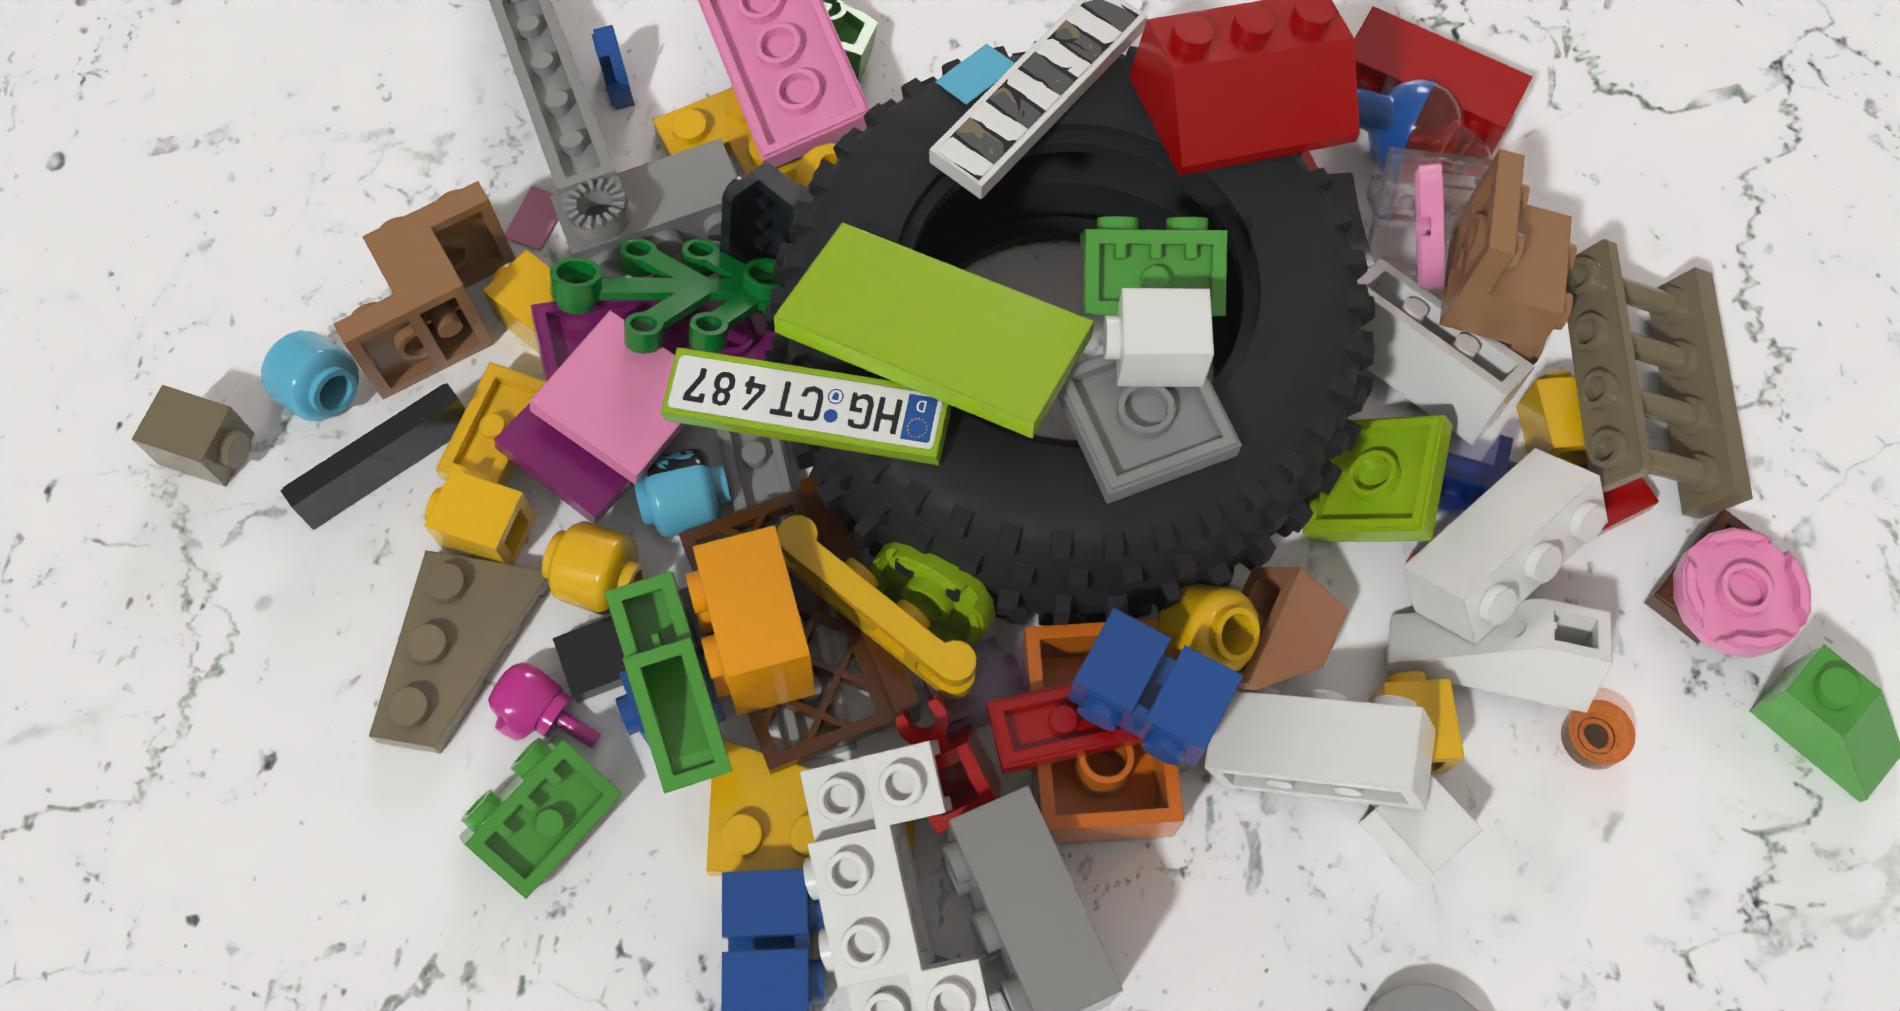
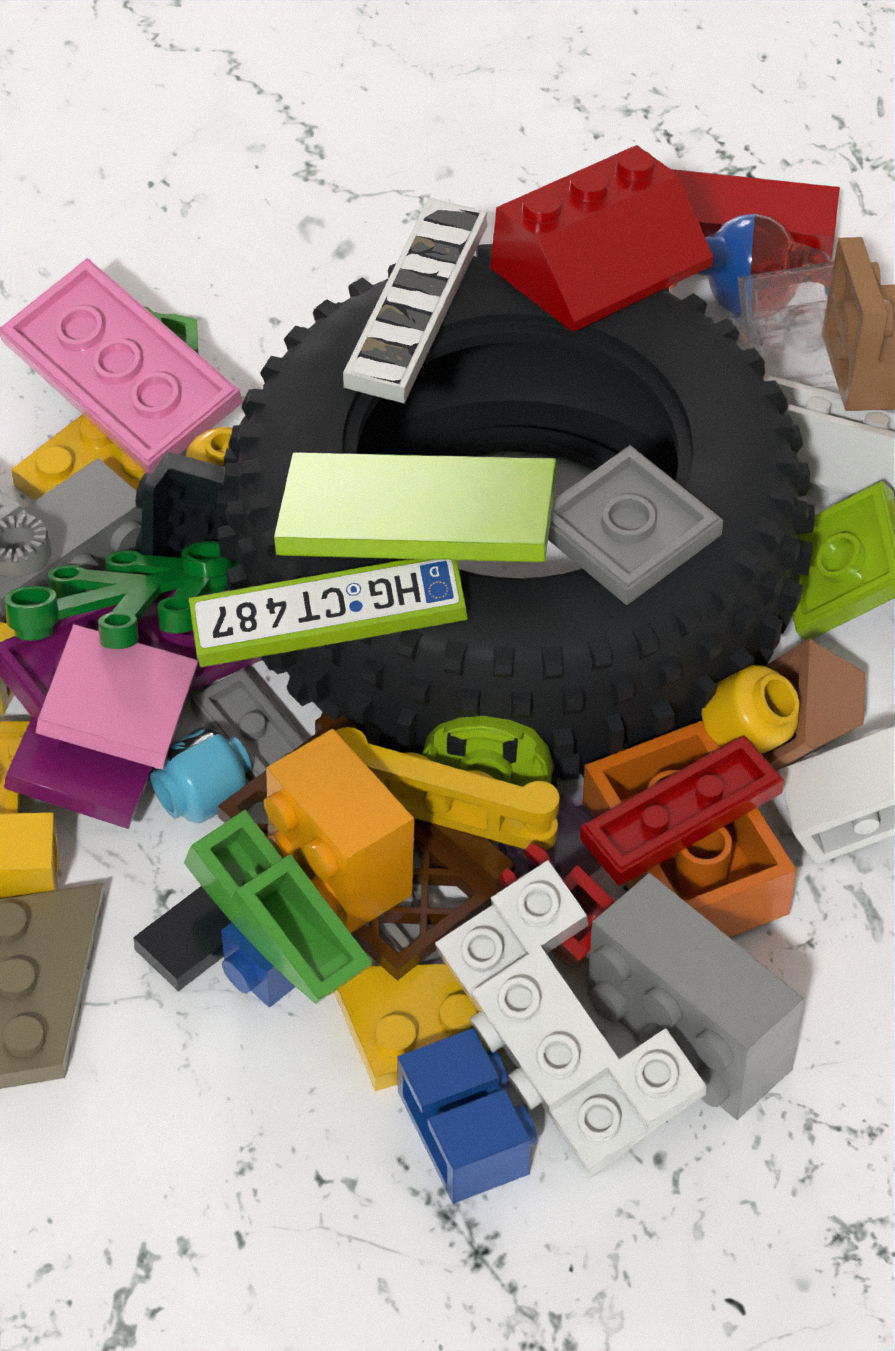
camera: 20 degrees left, 15 degrees down
bright green bracket [459,735,623,899] -> none
dark pink piece [488,662,601,748] -> none
yellow head [542,521,646,615] -> none
medium azure sticker [935,43,1015,105] -> none
blue piece [1068,608,1243,767] -> none
bright green bracket [1080,216,1227,317] -> none
white brick [1103,288,1214,387] -> none
bright pink tile [1415,162,1445,290] -> none

